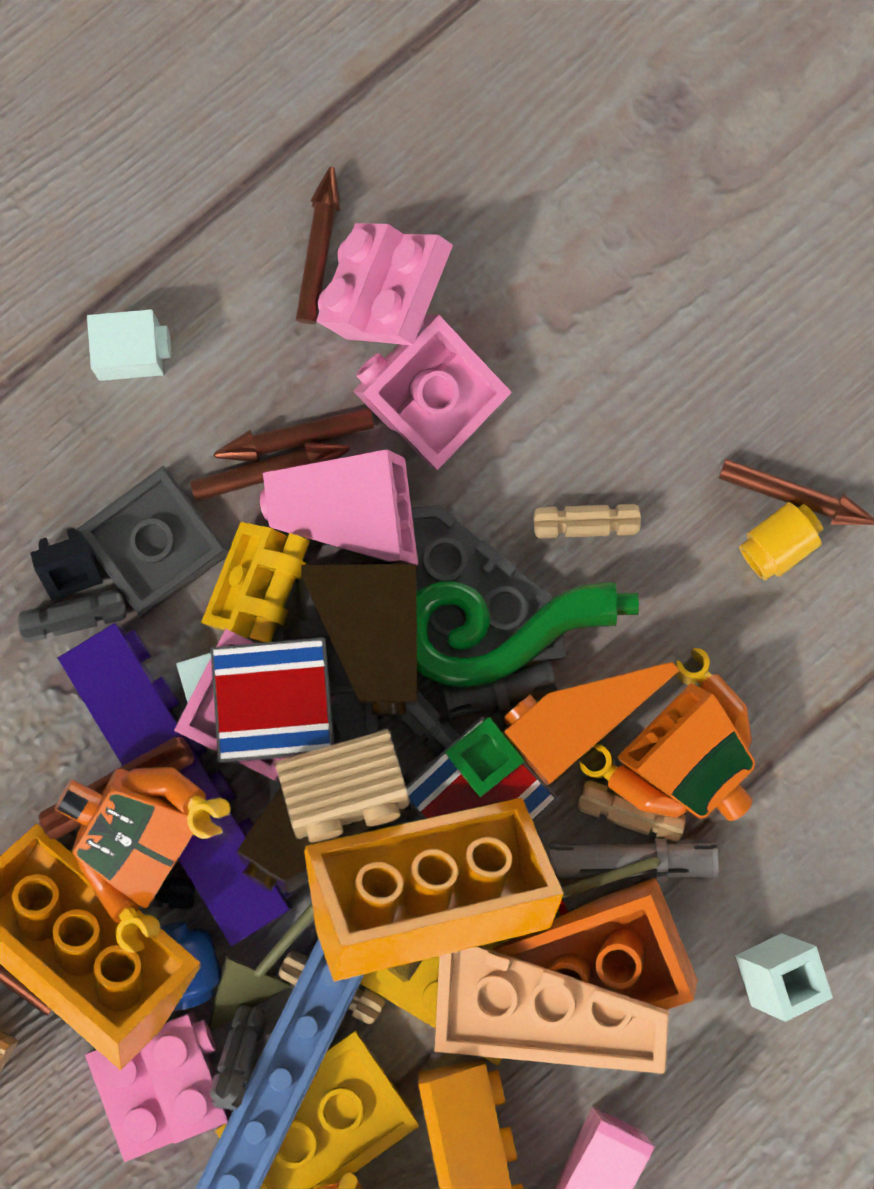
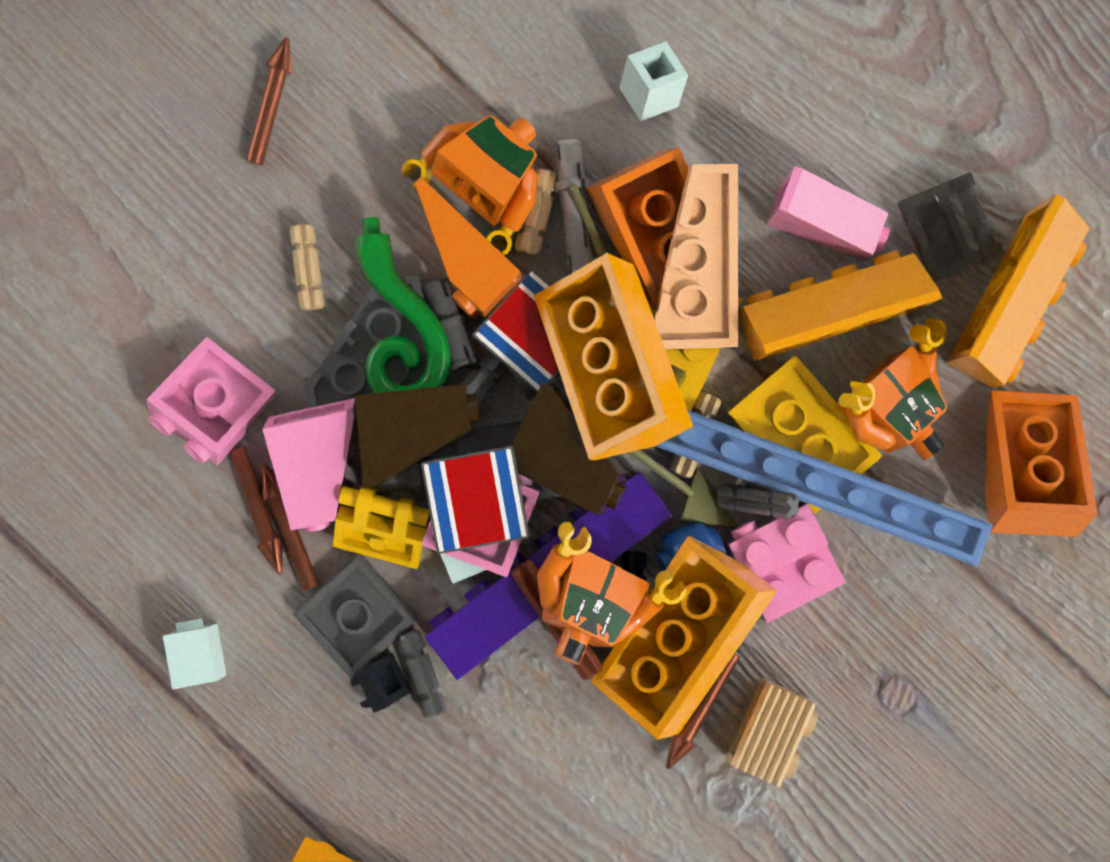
camera: 90 degrees left, 5 degrees up
tan brick [275,729,409,843] -> none
copper piece [295,166,340,324] -> none
bright pink plate [316,223,453,345] -> none
green plate [444,717,525,797] -> none
yellow brick [739,502,823,581] -> none

